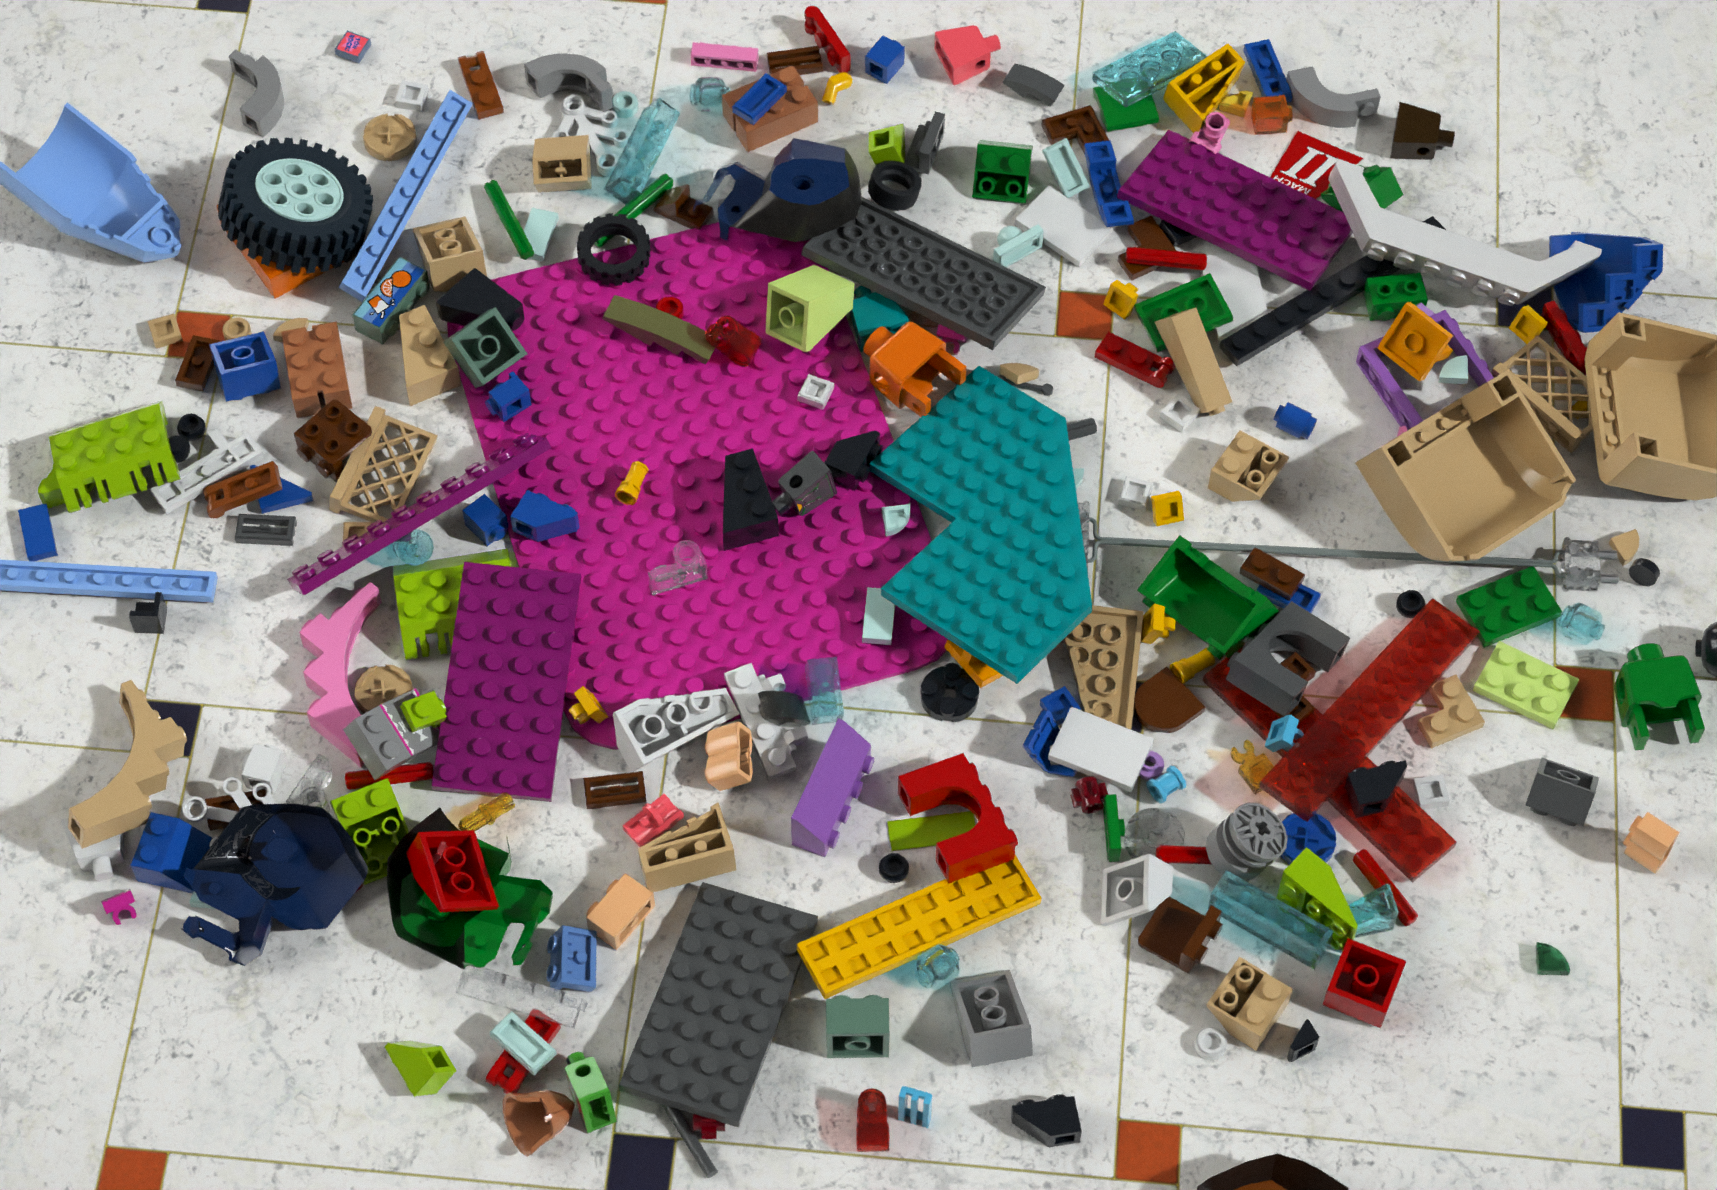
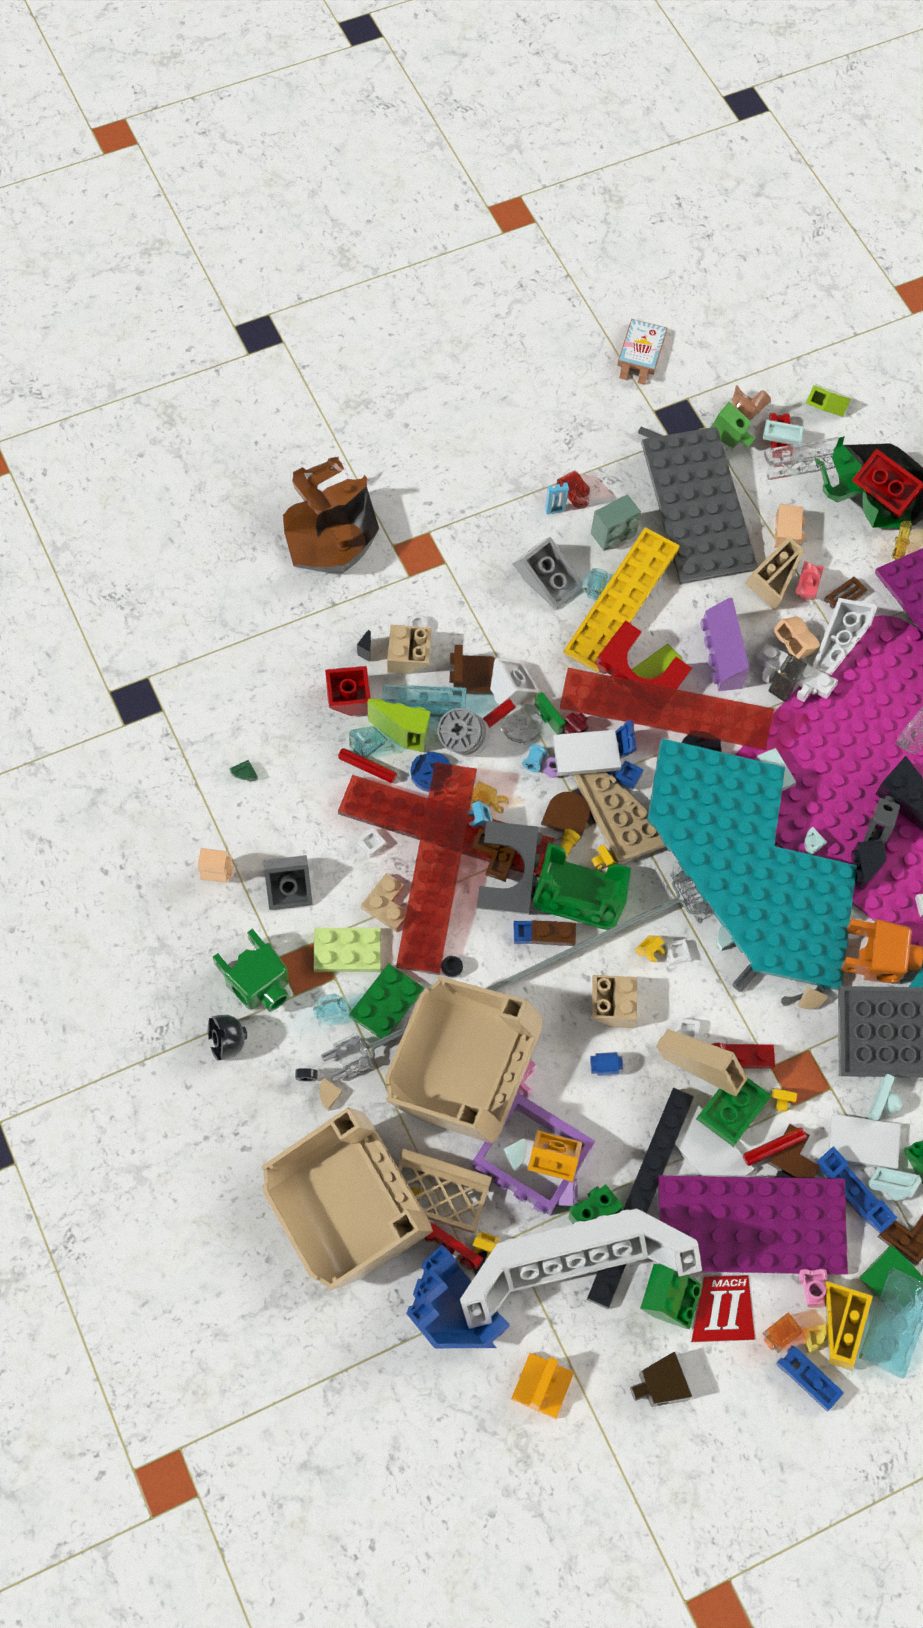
camera: 145 degrees right, 5 degrees up
medium blue bracket [547,925,597,993] -> none
yellow tile [569,686,609,724] -> none
clear light blue brick [805,657,844,725] -> none
black plate [879,853,909,883] -> none
black slope [1011,1094,1082,1147] -> none
light grey arch [1286,66,1381,128] -> none
black slope [1344,760,1407,818] -> none
none -> light orange bracket [511,1353,574,1419]
none -> clear red plate [559,668,774,750]

